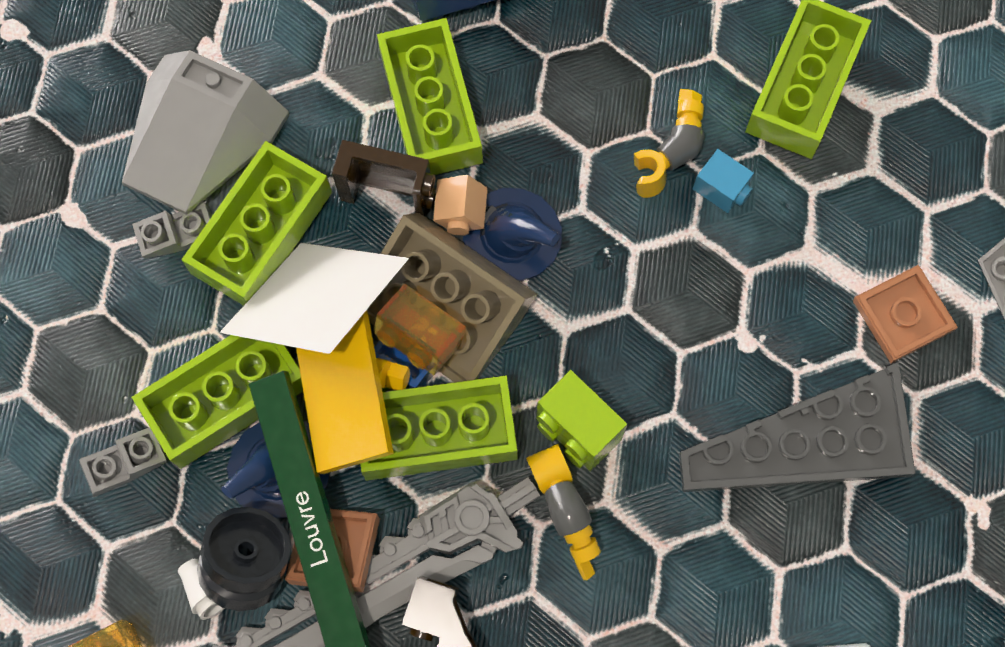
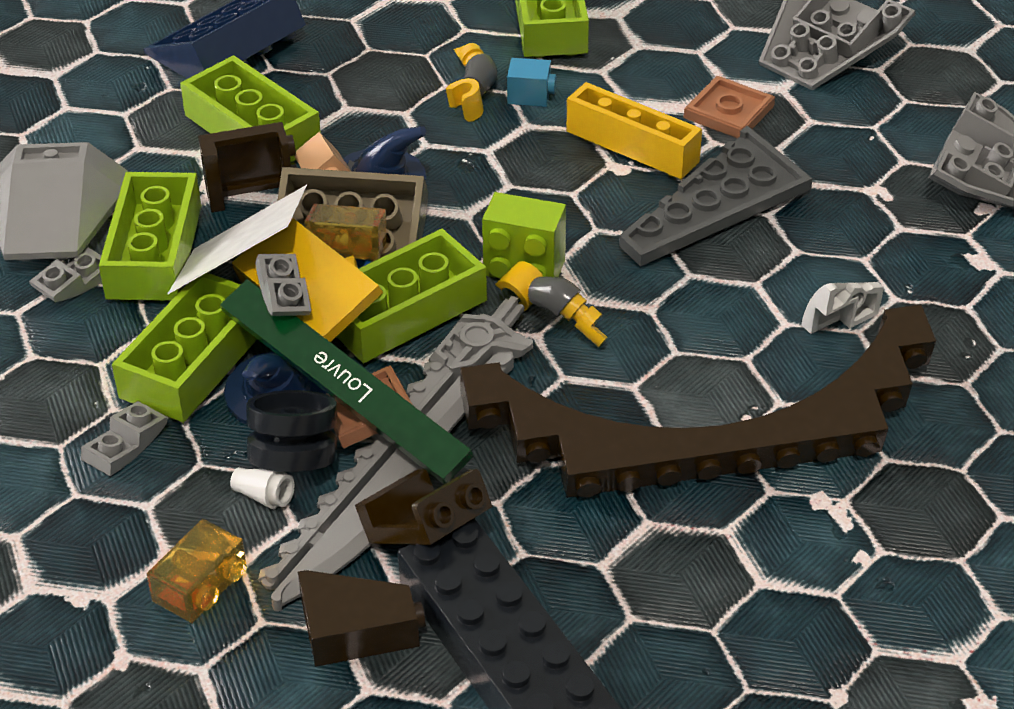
camera: 30 degrees left, 30 degrees down
none -> light grey slope [255,254,311,316]
none -> yellow brick [566,82,702,180]

